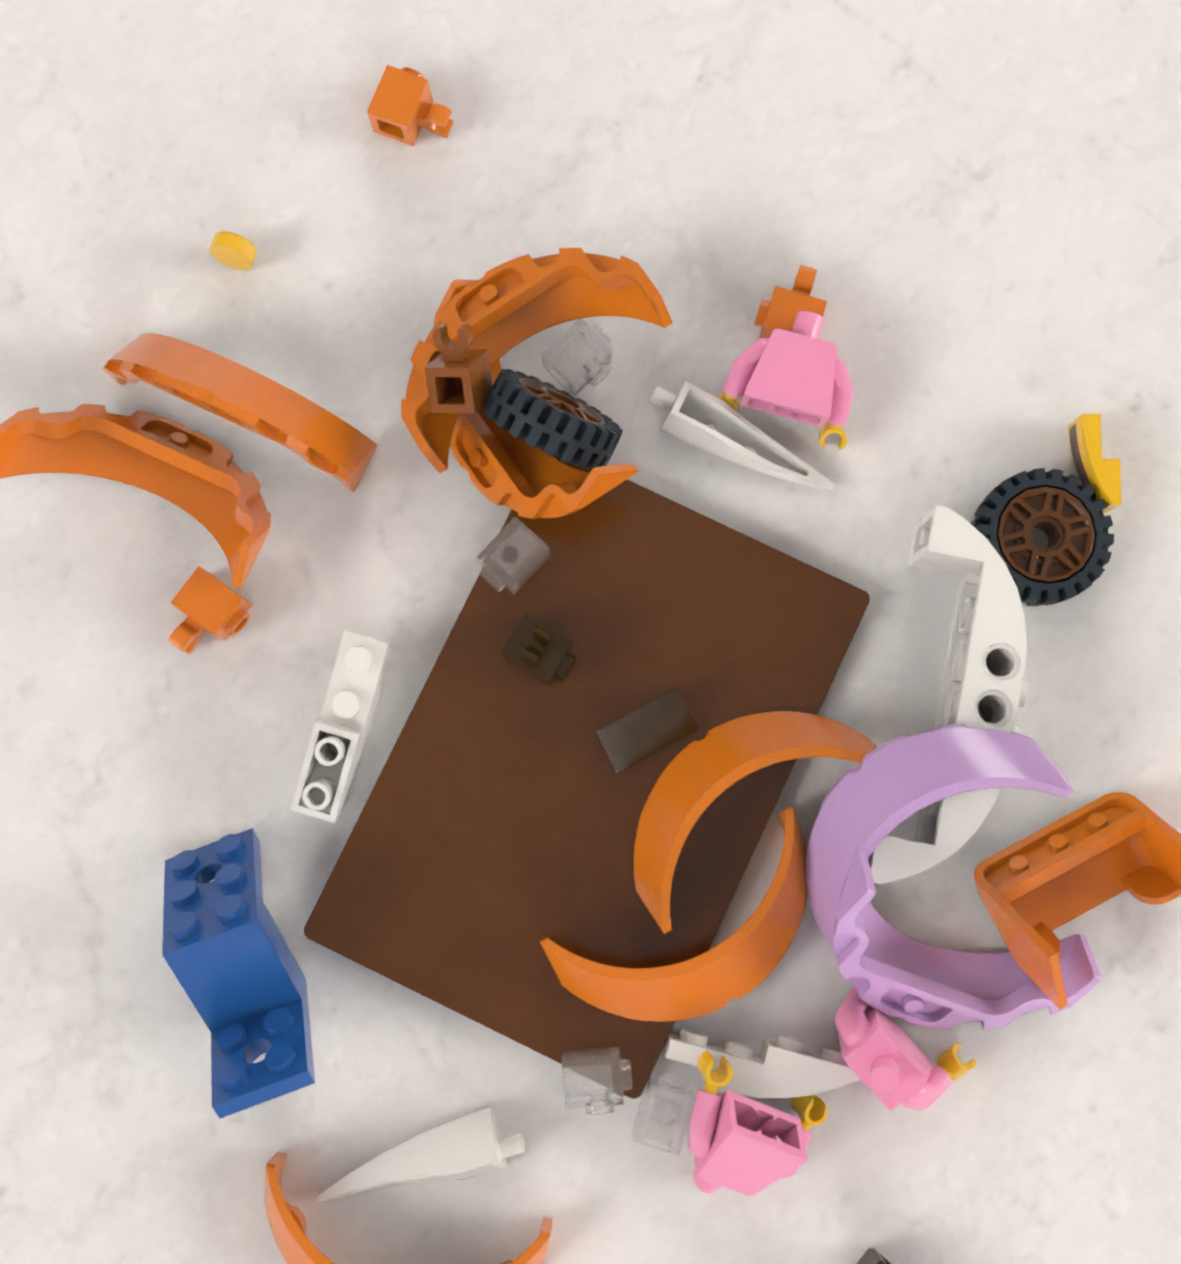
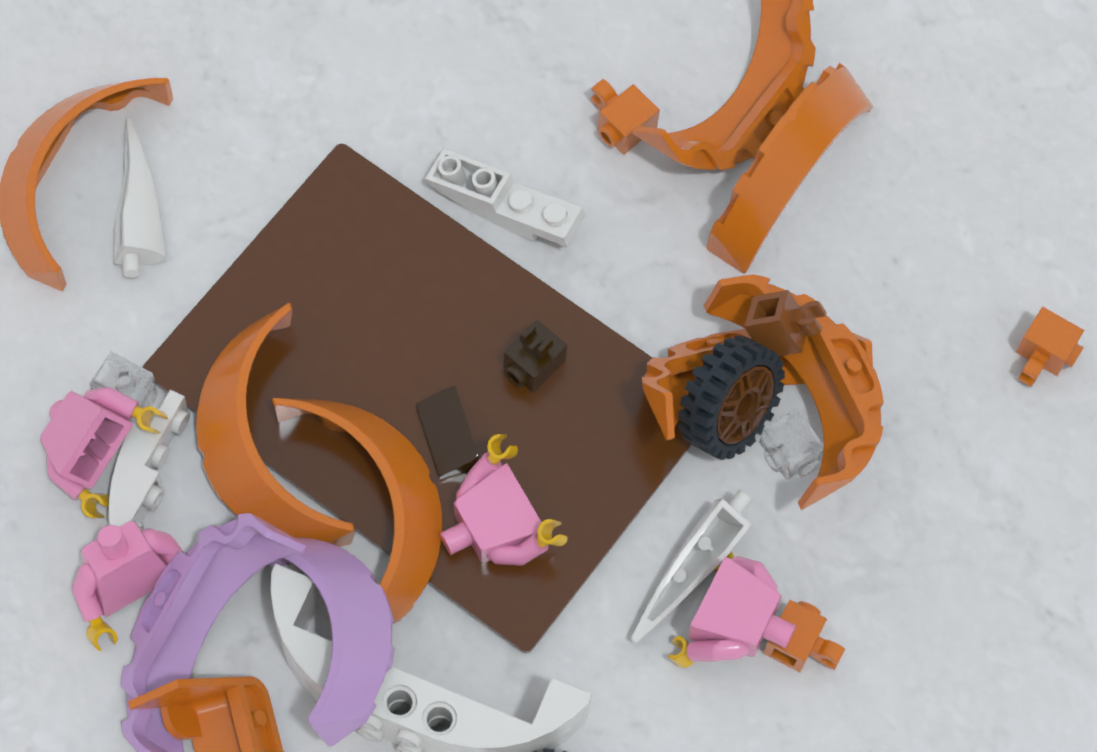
camera: 95 degrees right, 15 degrees down
blue bracket [162,828,315,1119] -> none
yellow tile [209,231,257,270] -> none
clear brick [477,517,551,595] -> none
clear brick [562,1047,632,1115] -> none
none -> bright pink torso [440,434,567,566]

